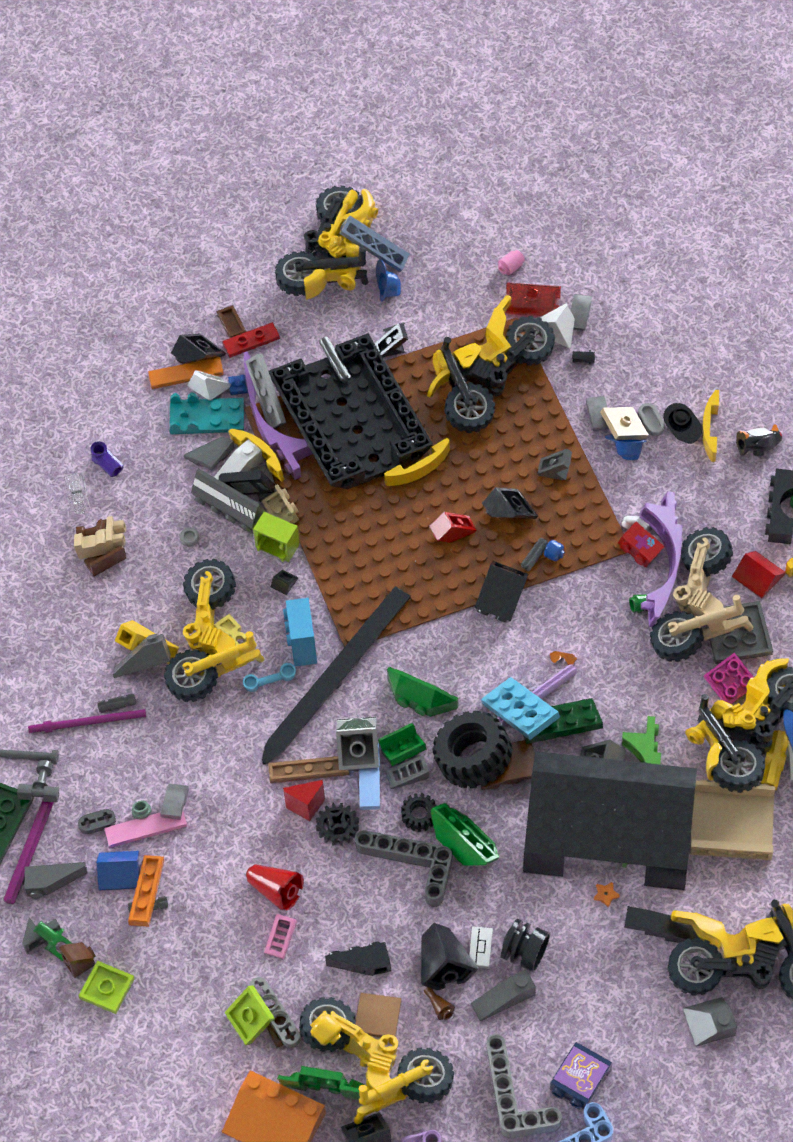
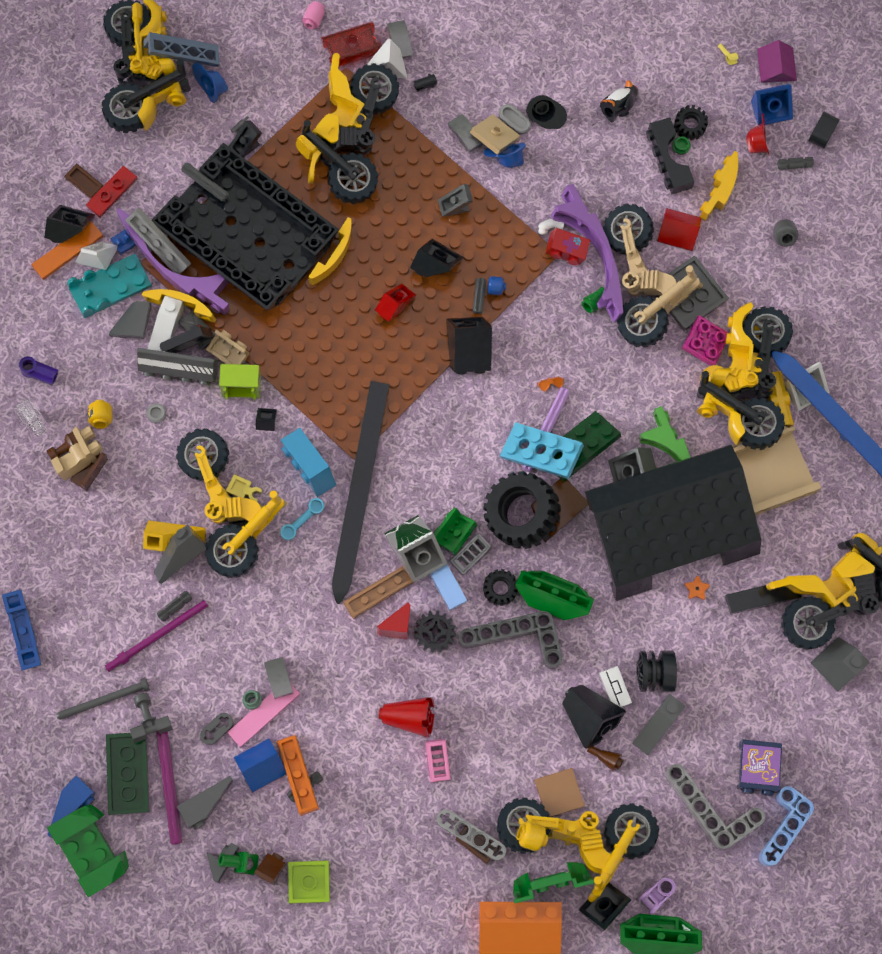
camera: 35 degrees left, 15 degrees up
lime plate [224,986,275,1045] -> none
black slope [325,942,391,976] -> none
green wedge [387,667,459,717] -> none
yellow slope [702,390,719,462] -> none
none -> yellow head [88,399,113,429]

